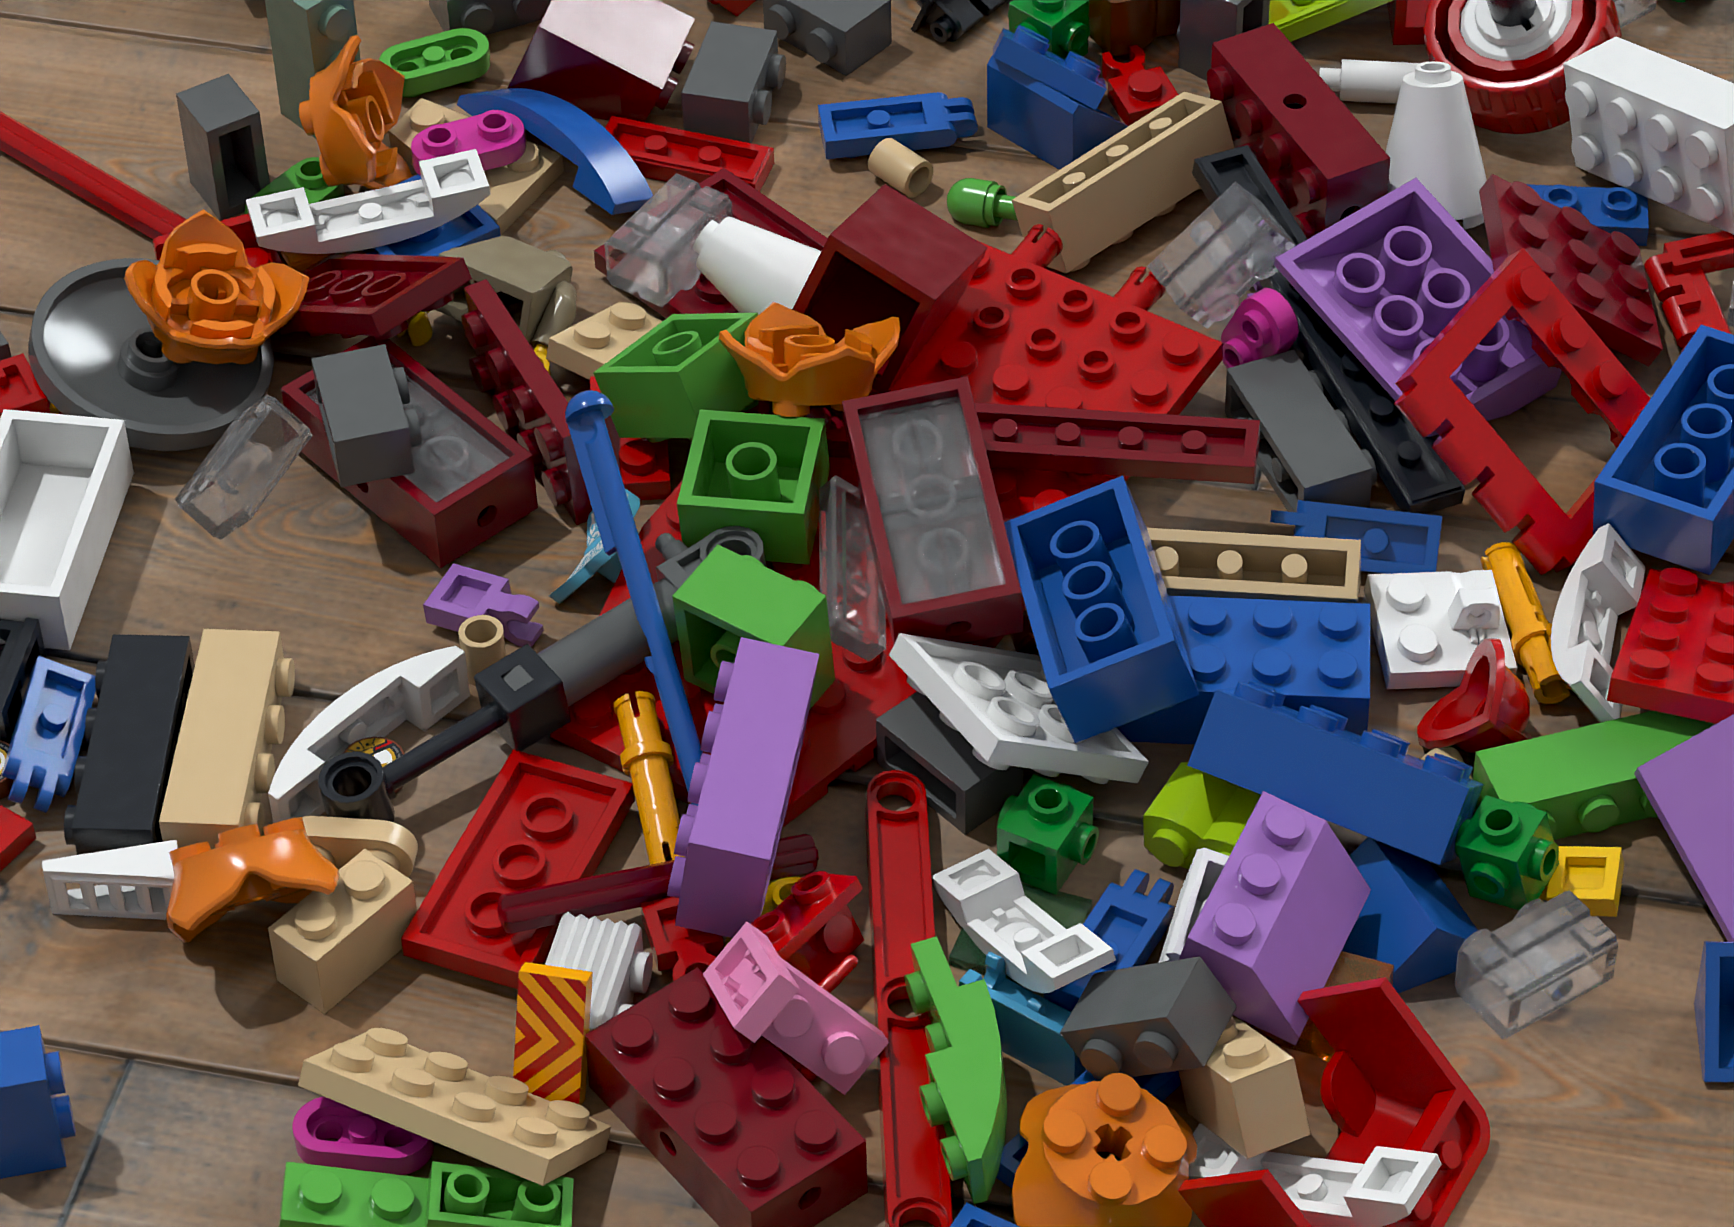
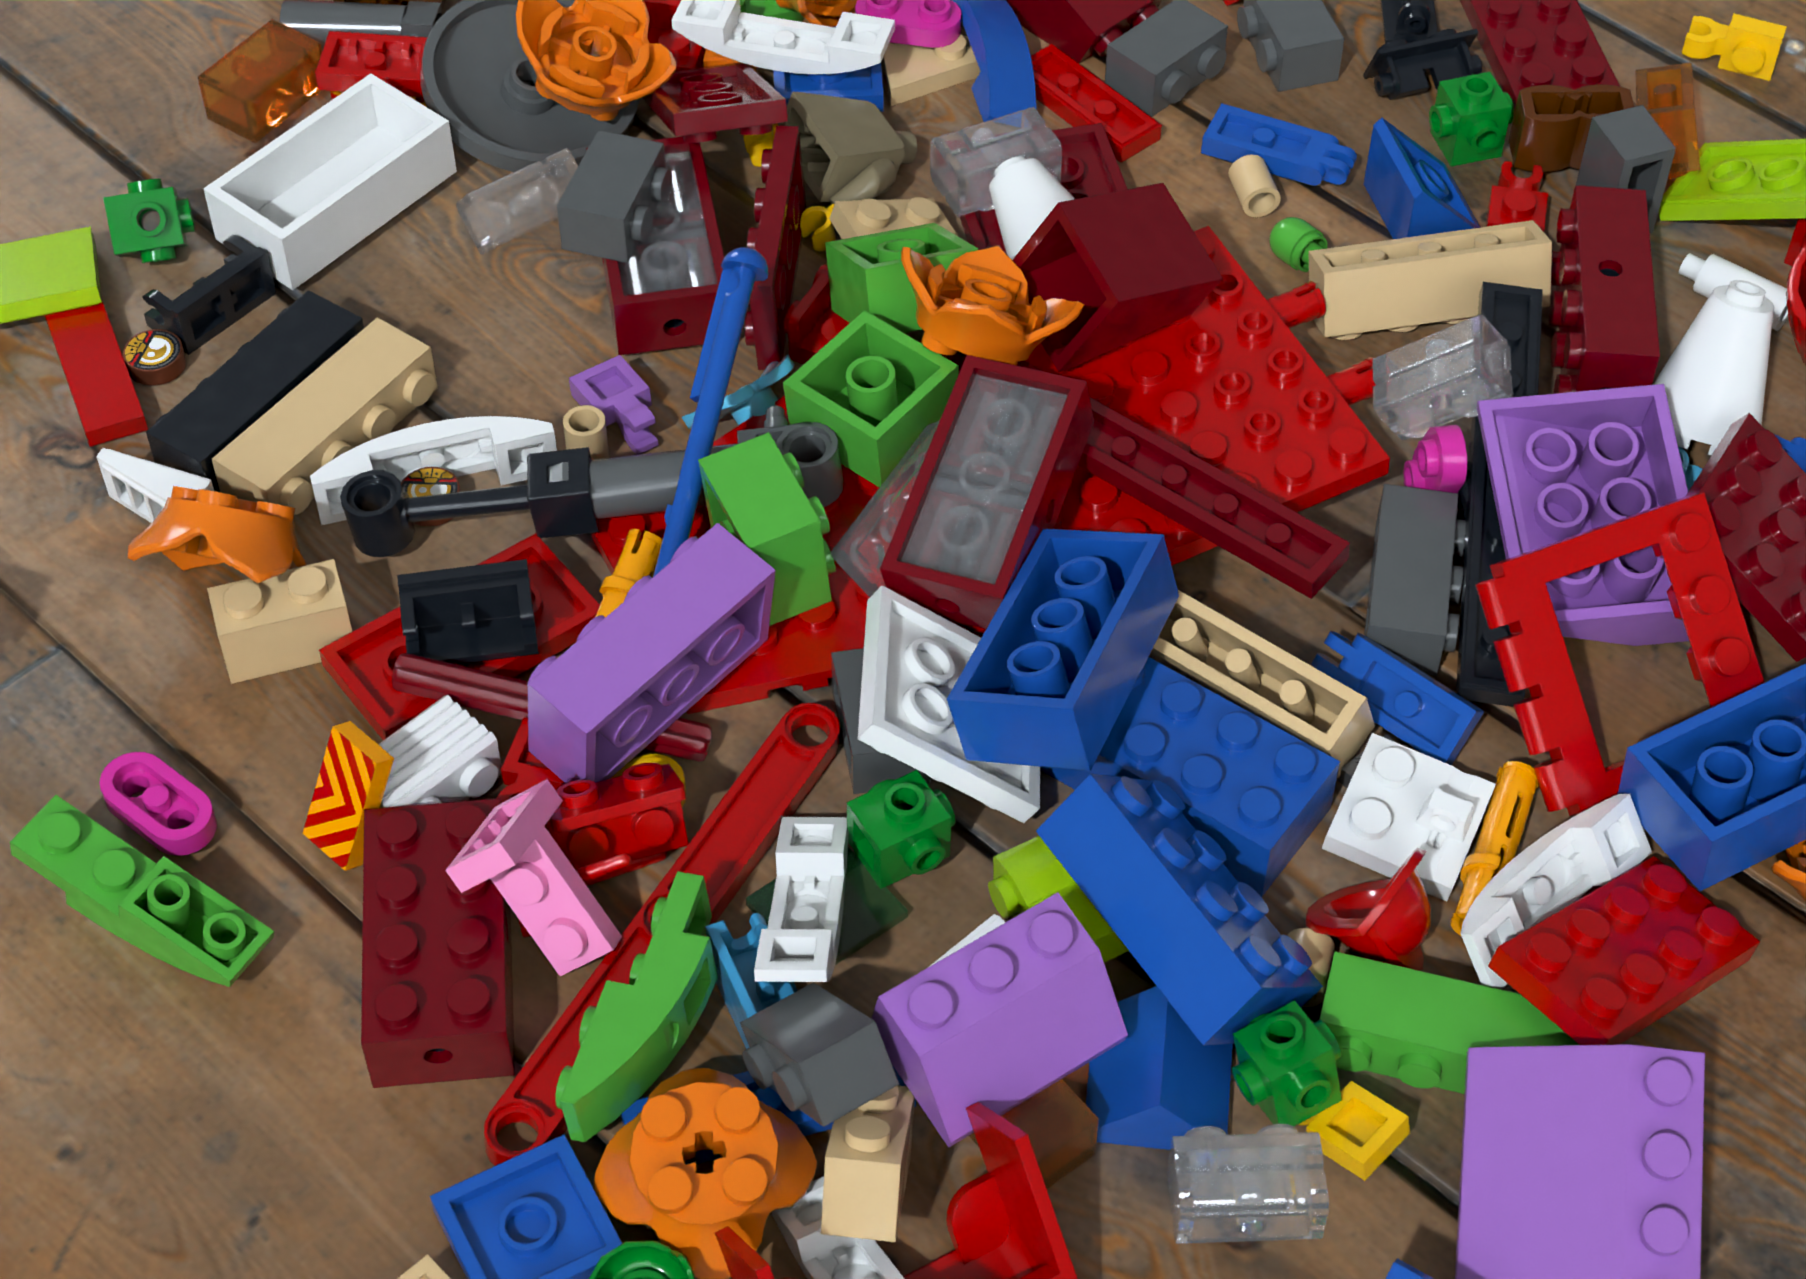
camera: 30 degrees right, 5 degrees up
hinge [1,656,96,813] -> none
tan plate [298,1028,612,1186] -> none
tan plate [302,816,418,877] -> none
blue plate [993,25,1107,110] -> none
blue hinge [1044,869,1174,1012] -> none
none -> black hinge [397,559,539,664]

